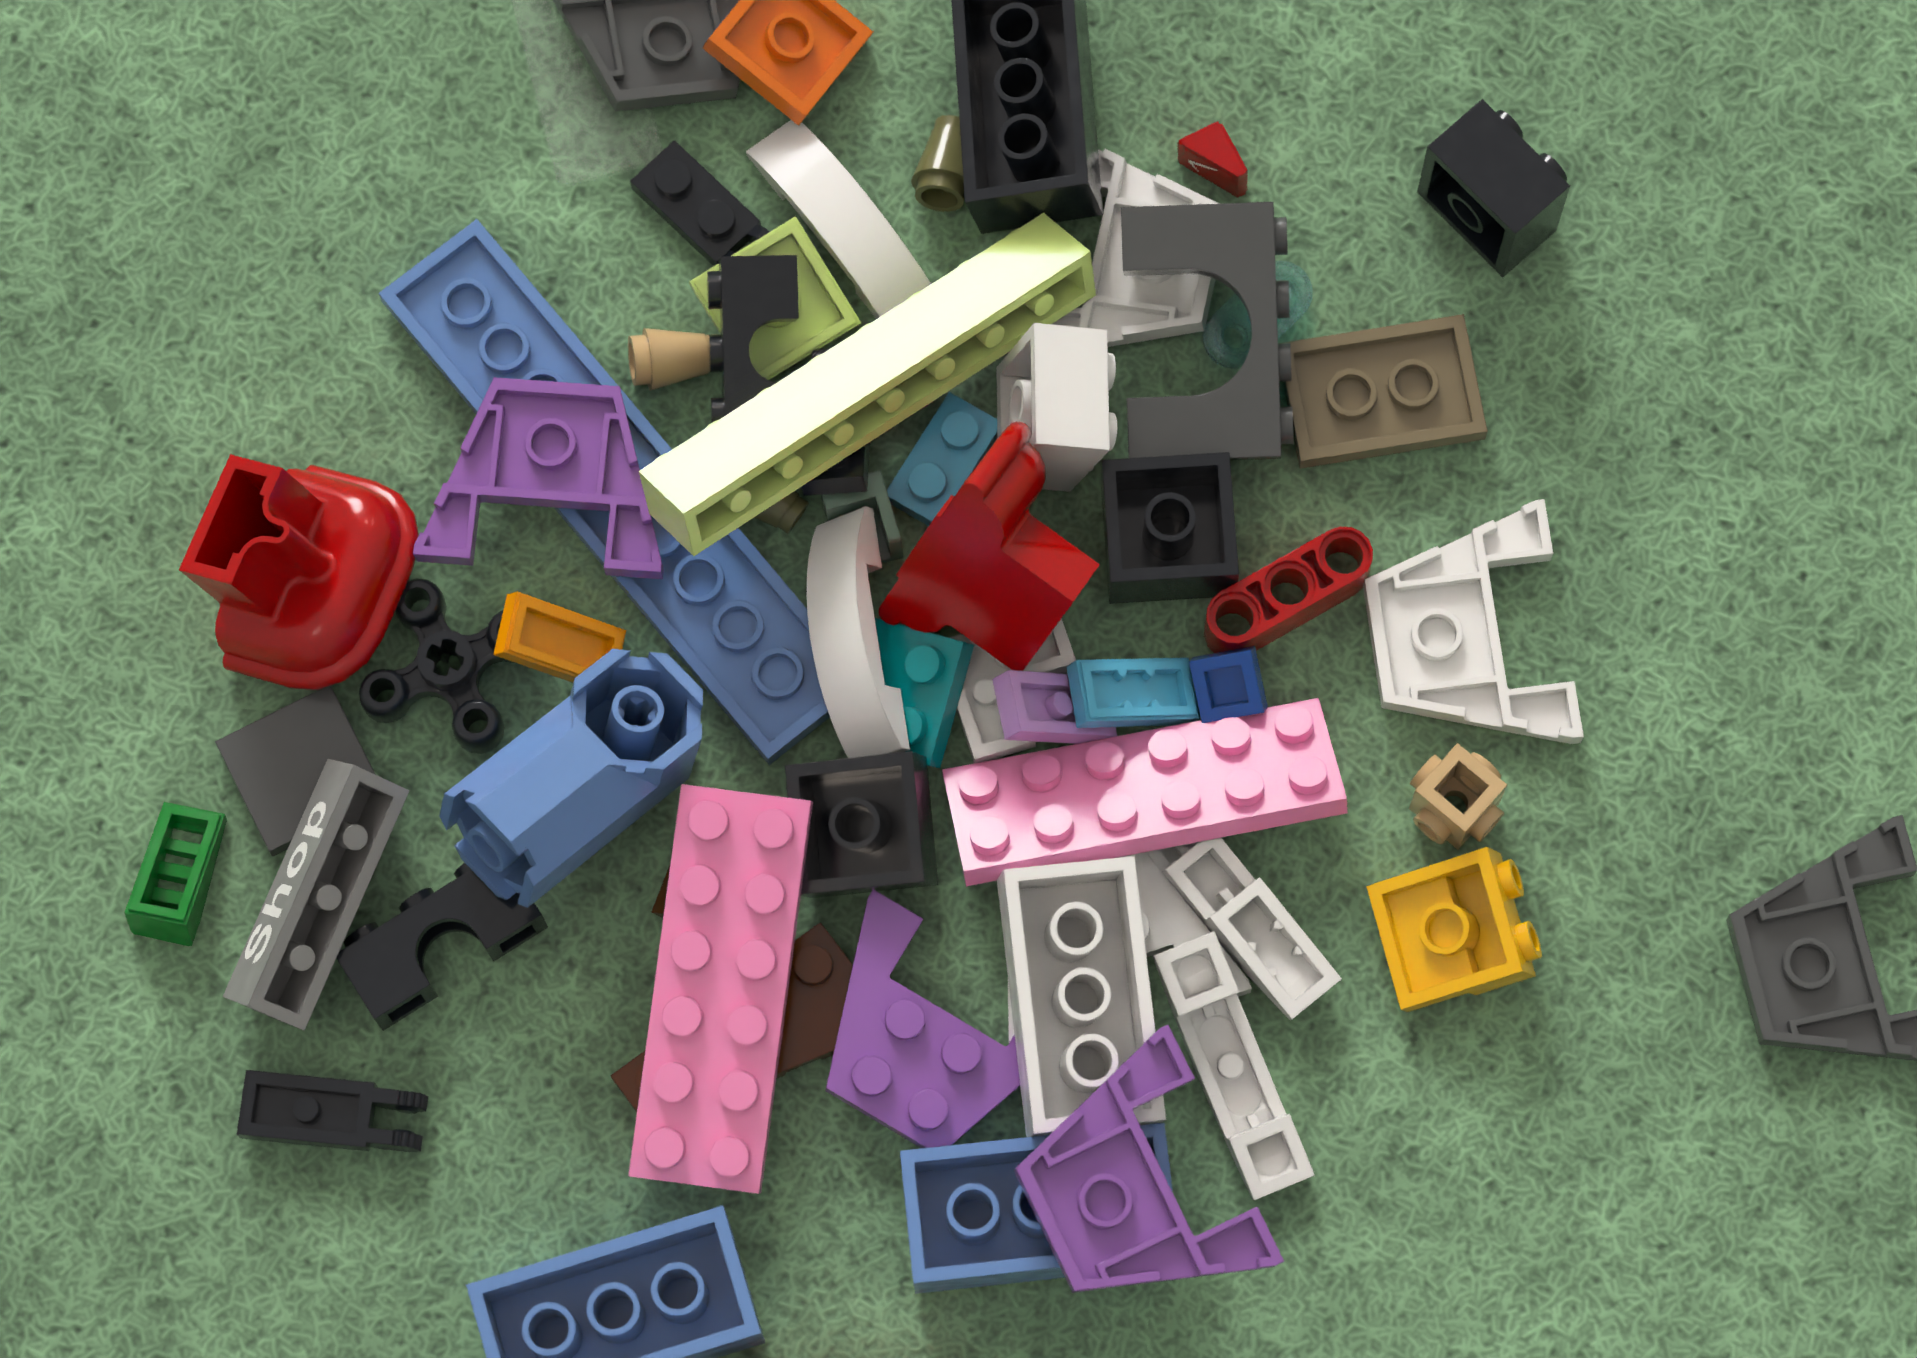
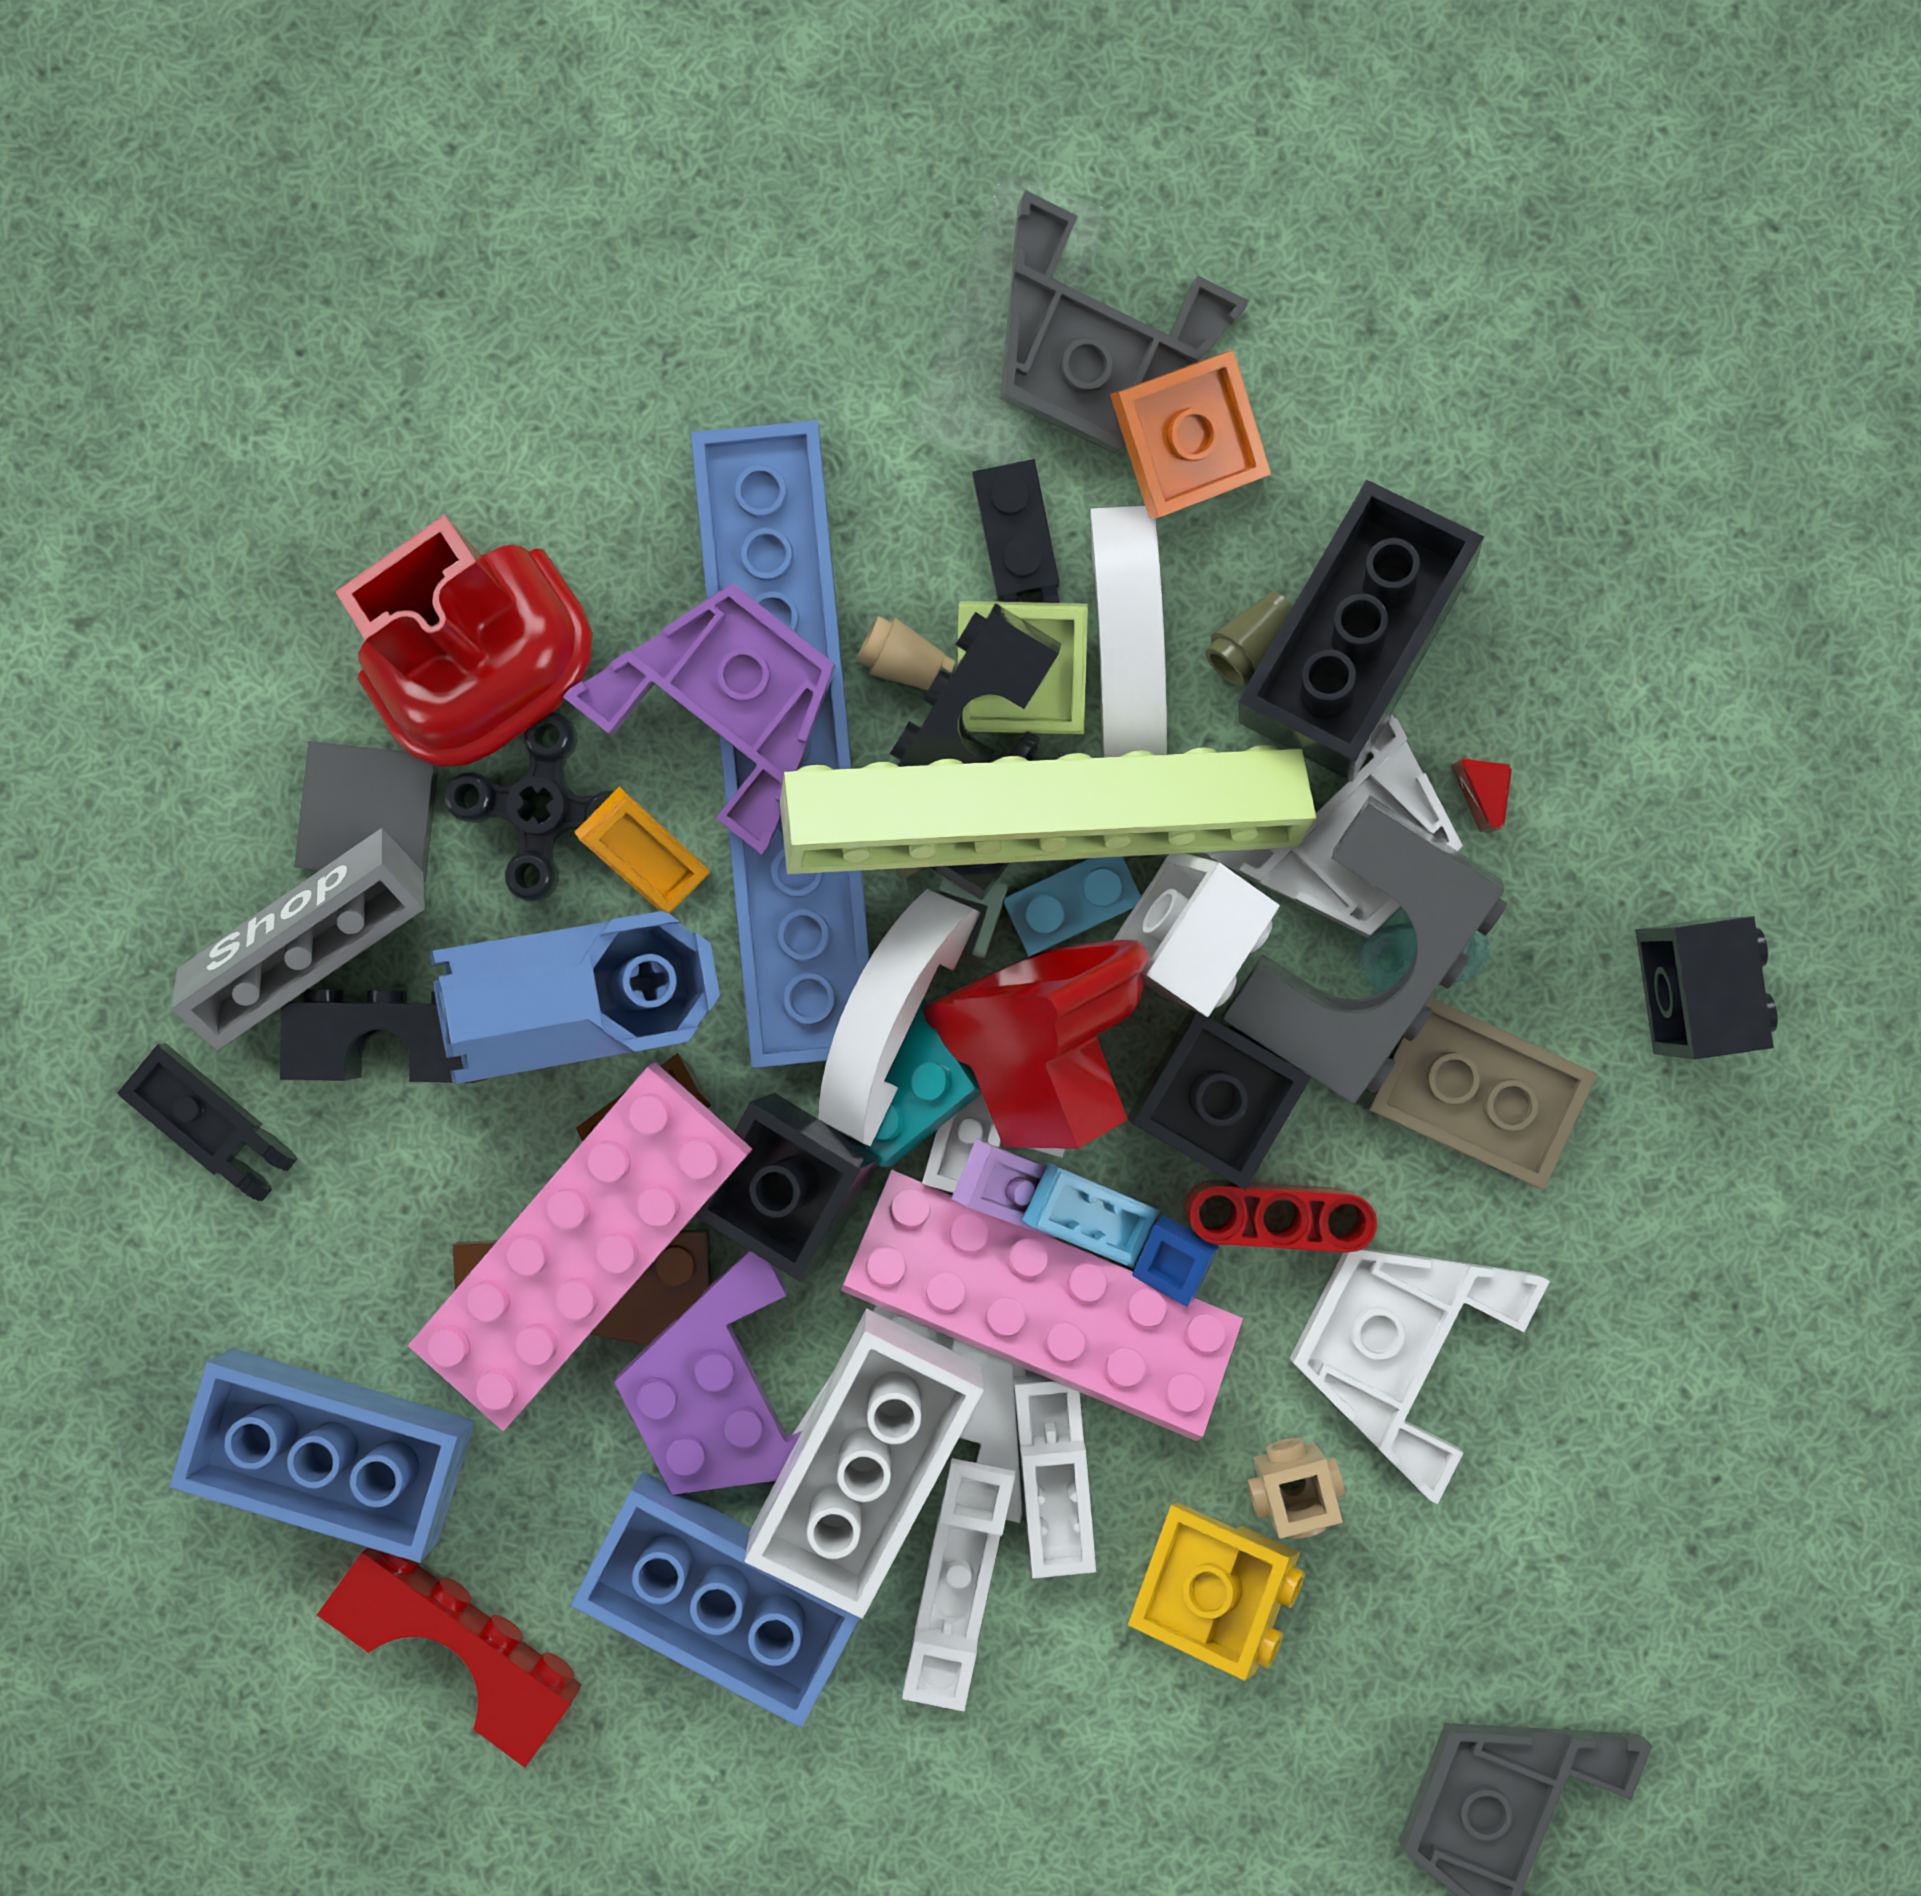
camera: 30 degrees right, 15 degrees up
green slope [124,802,227,946] -> none
medium lavender wing [1014,1025,1284,1293] -> none

